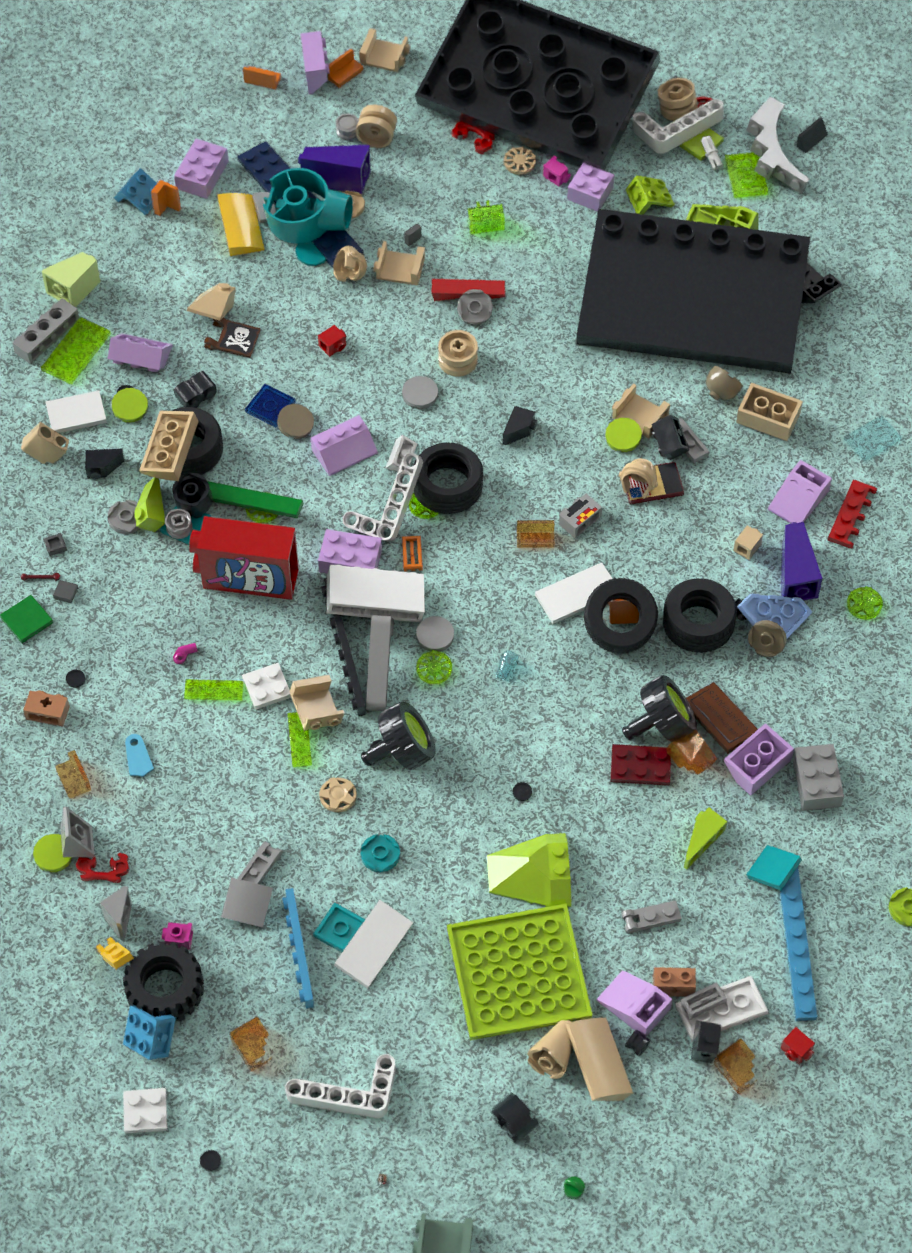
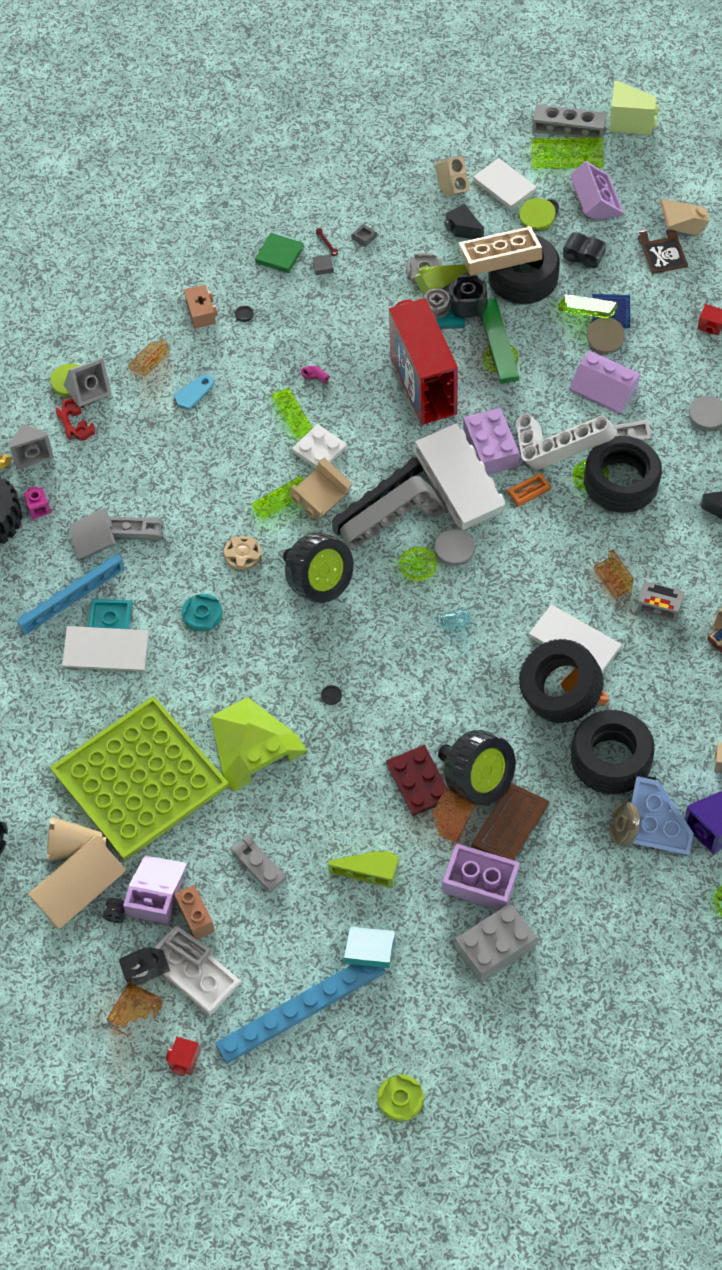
camera: 65 degrees right, 0 degrees up
none -> clear neon green tile [558,294,618,318]

